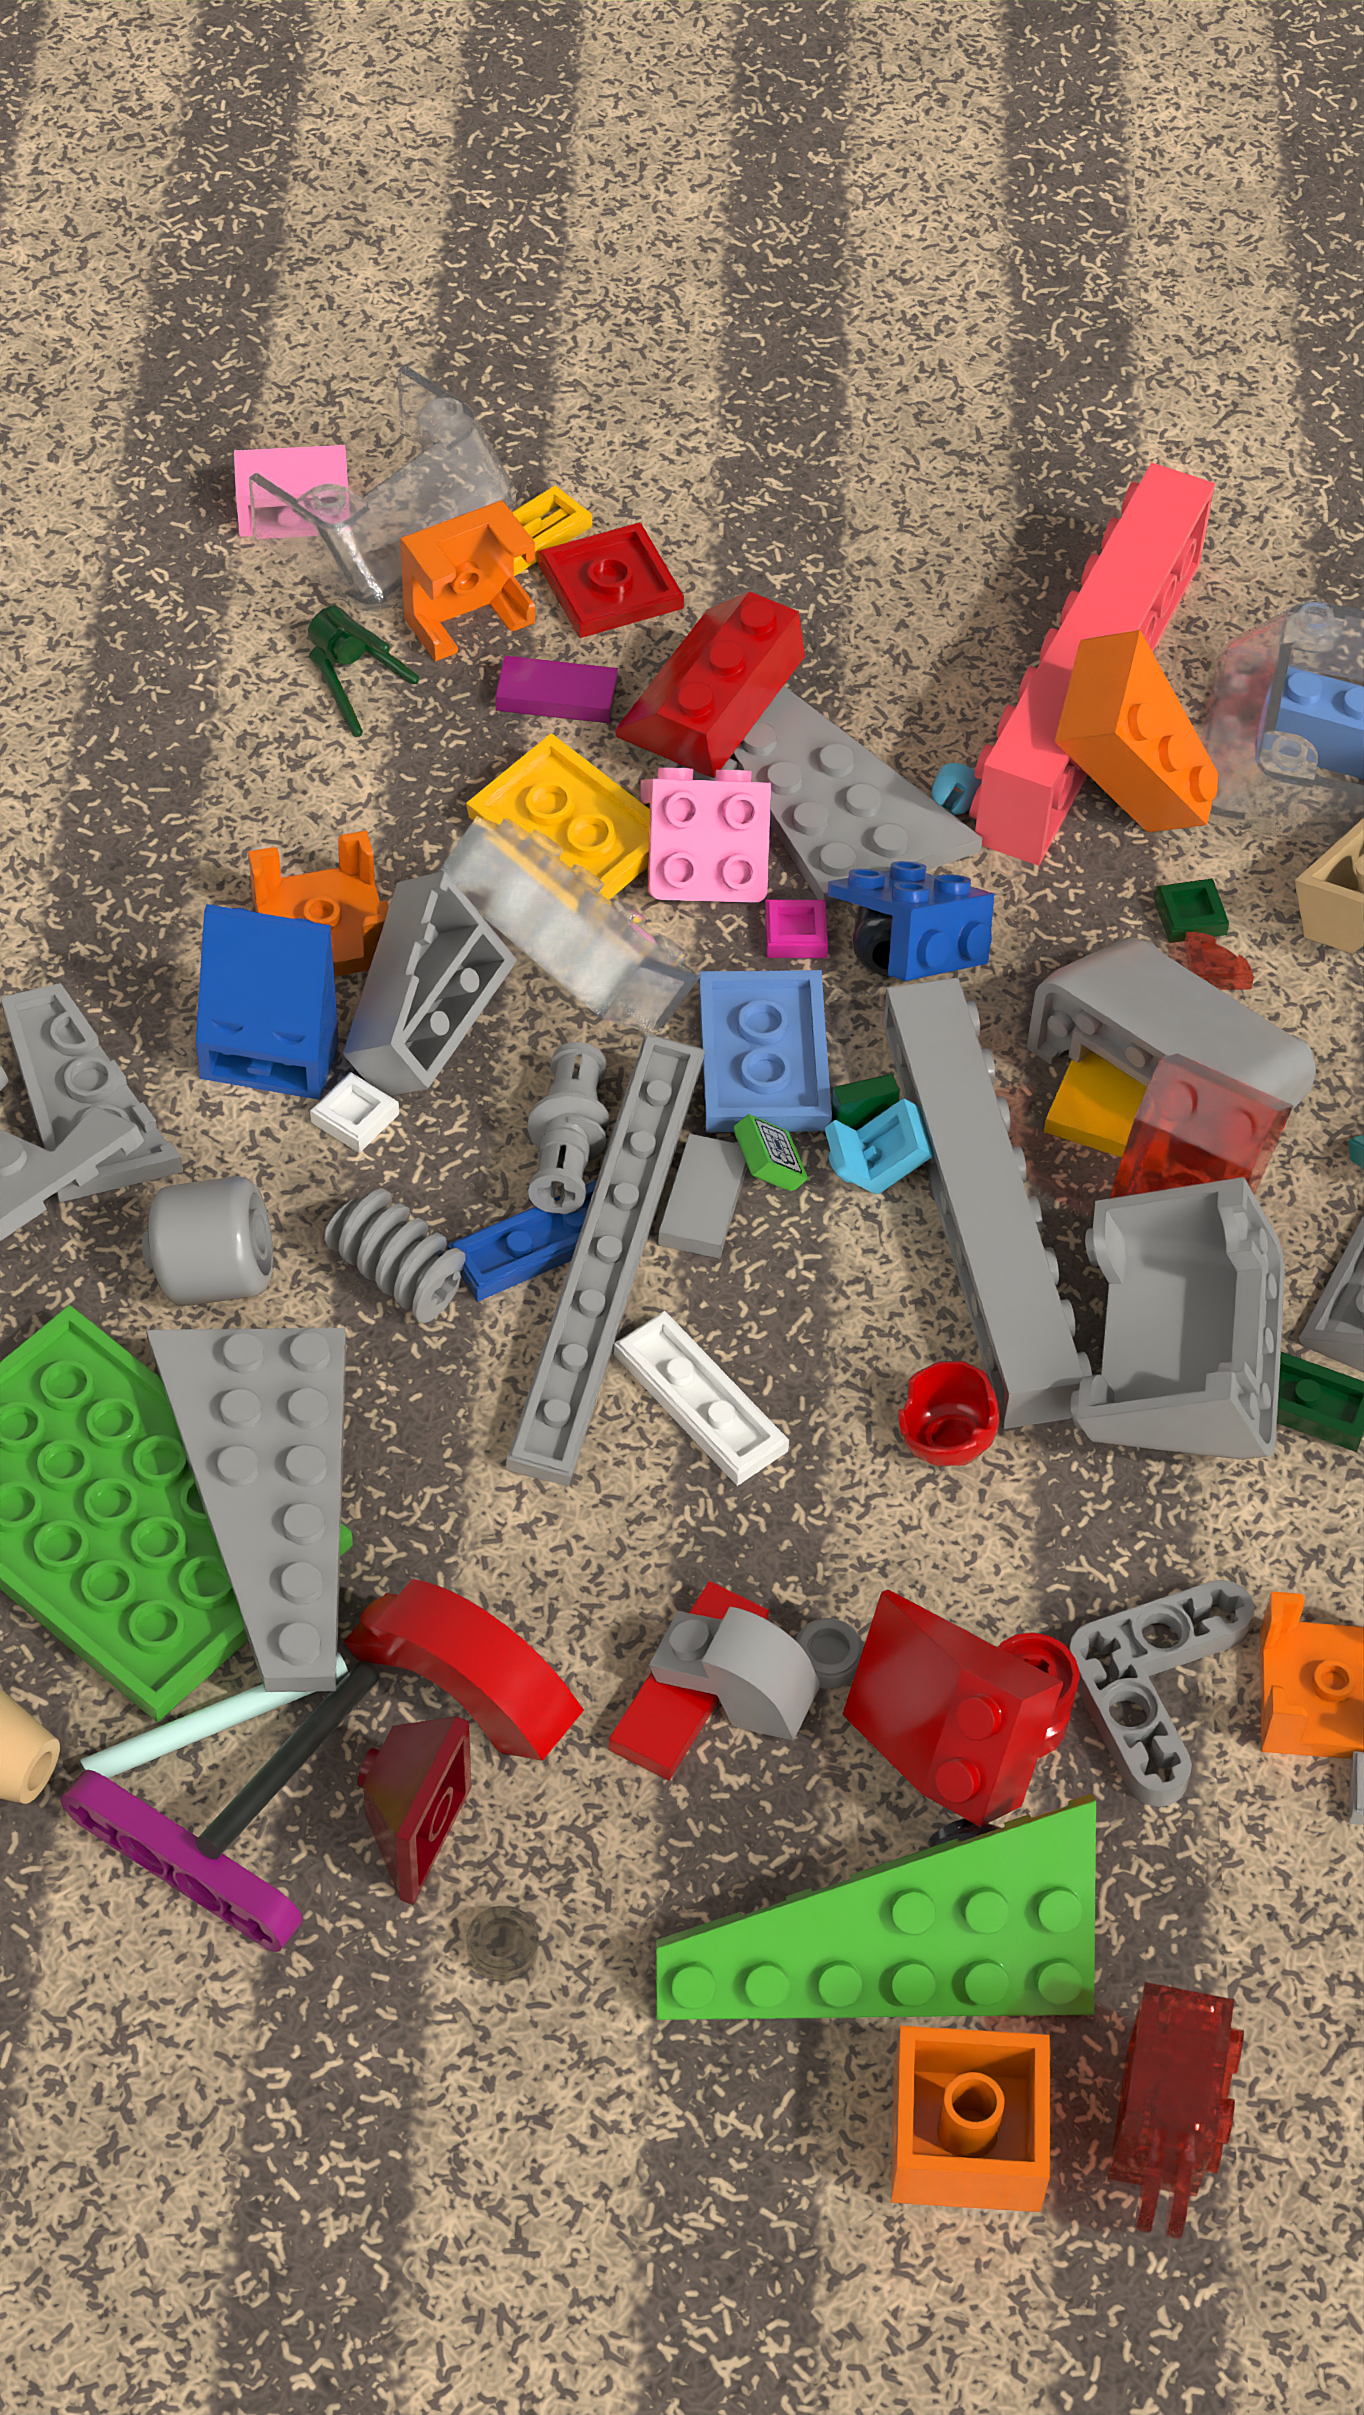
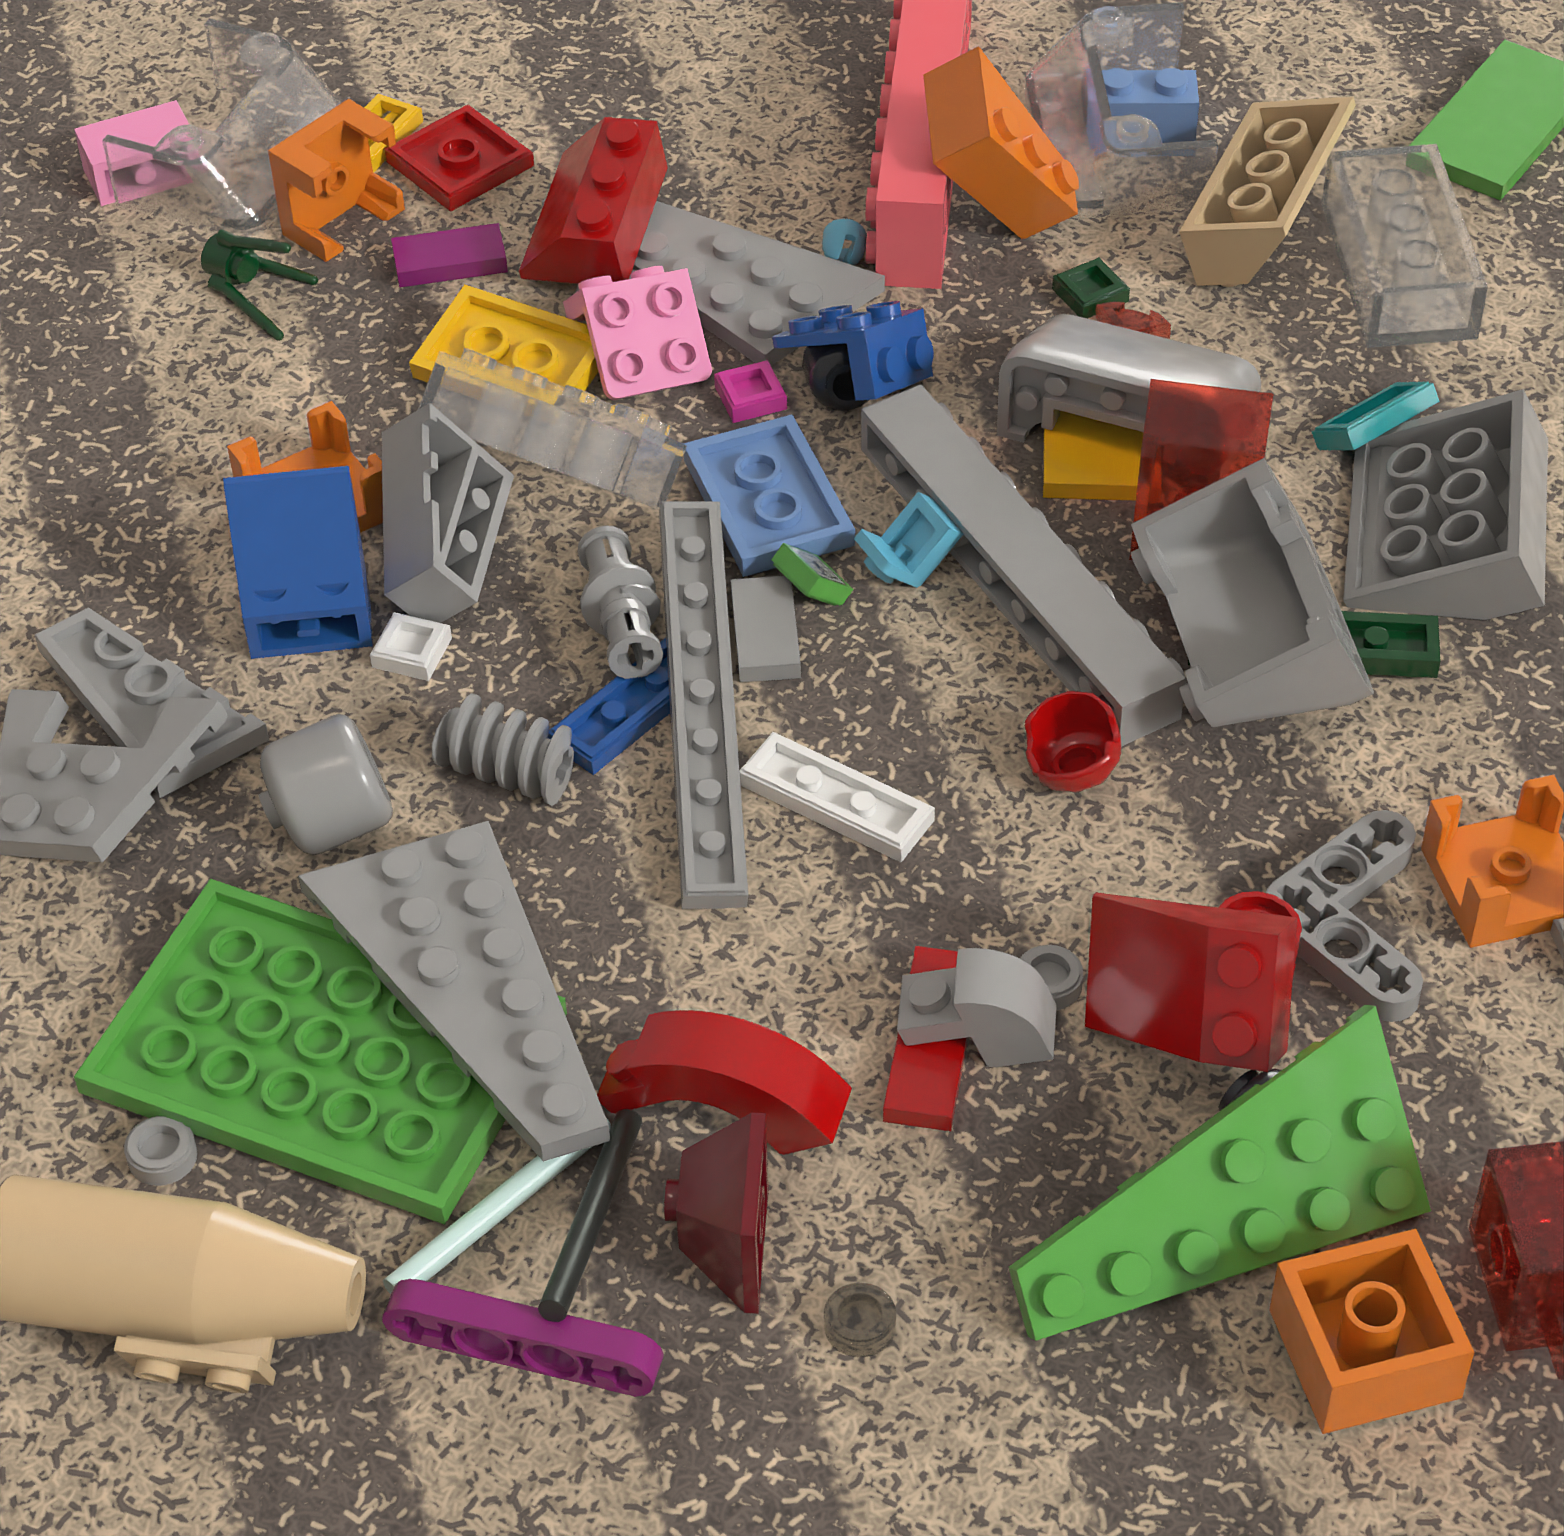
camera: 15 degrees left, 5 degrees down
dark green tile [831,1074,900,1131] -> none

